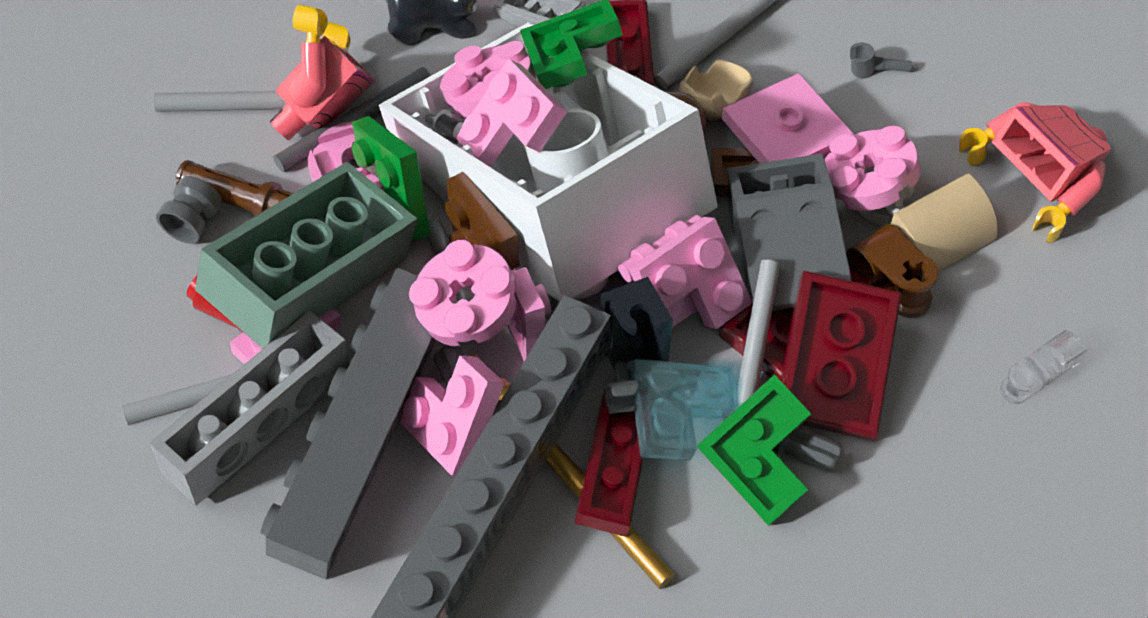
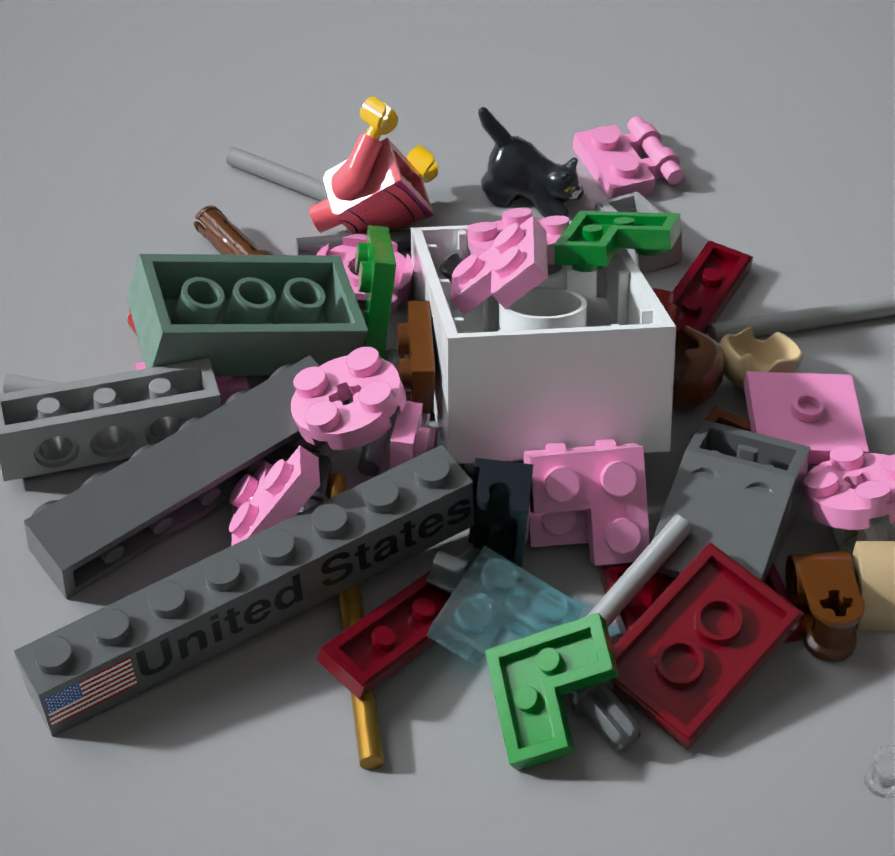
camera: 30 degrees right, 10 degrees down
dark grey wheel [156,176,223,244] -> none

